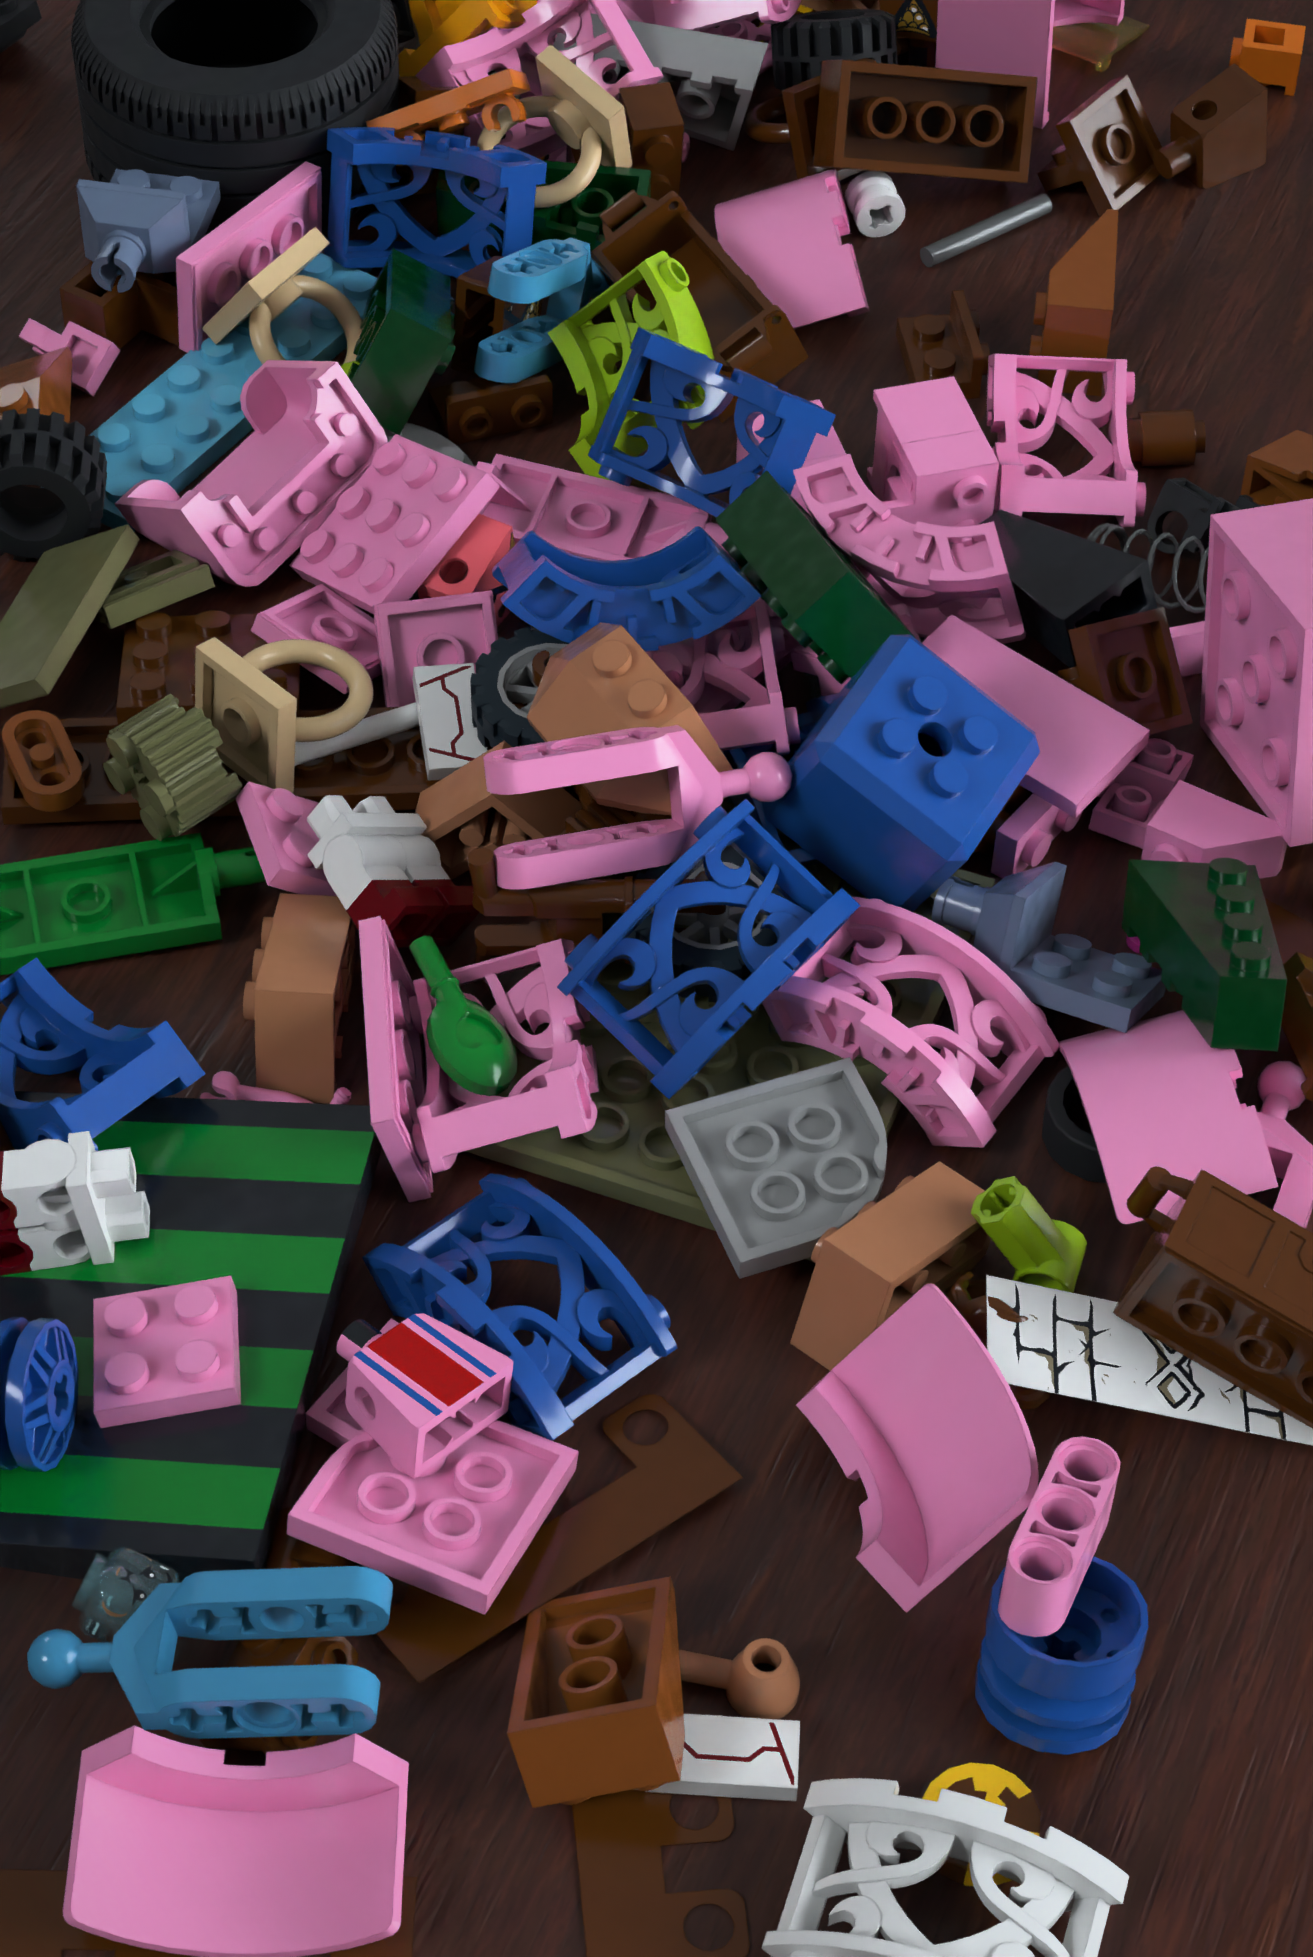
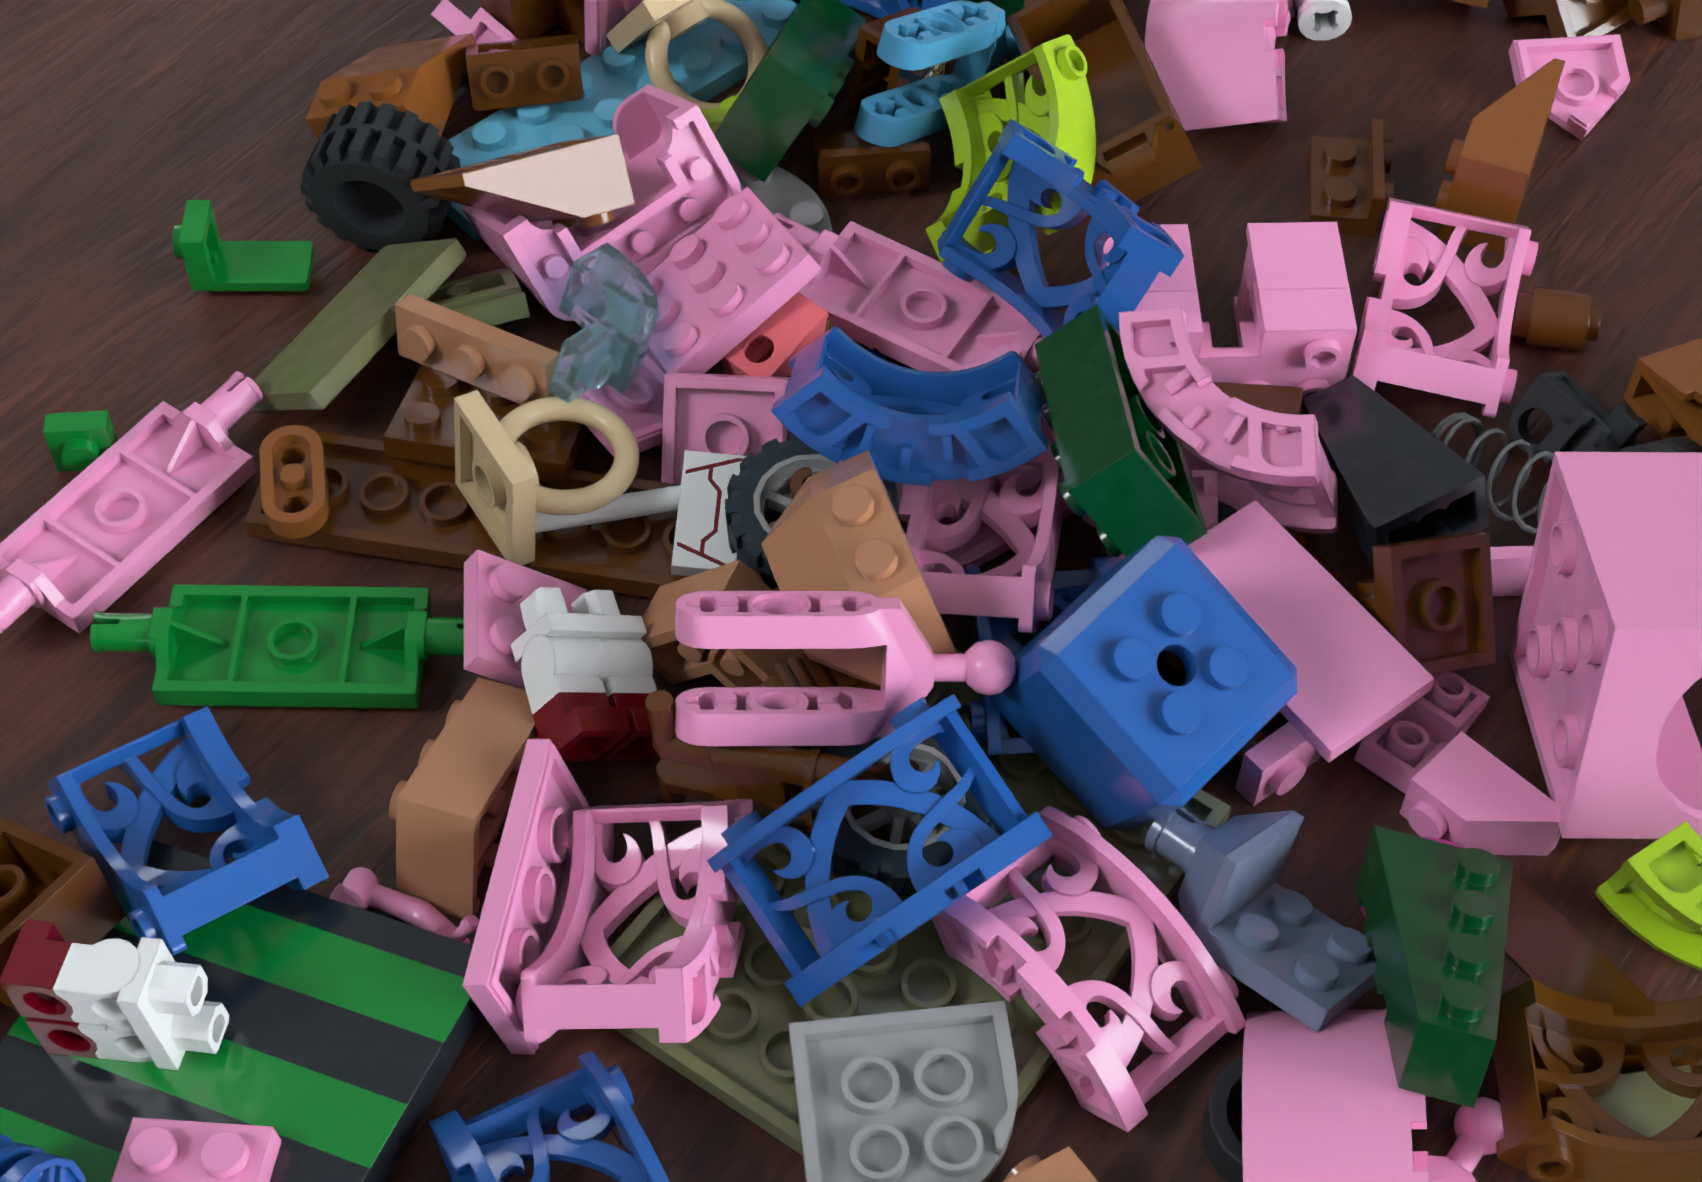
camera: 15 degrees right, 5 degrees up
olive brick [103,693,242,841] -> none
green piece [409,936,518,1096] -> none
dark grey bar [920,193,1052,268] -> none
none -> nougat plate [395,294,562,405]
none -> slope [410,134,635,228]
none -> reddish brown bracket [466,34,584,111]
none -> clear light blue arch [548,242,659,403]
none -> bright pink plate [1508,34,1630,141]

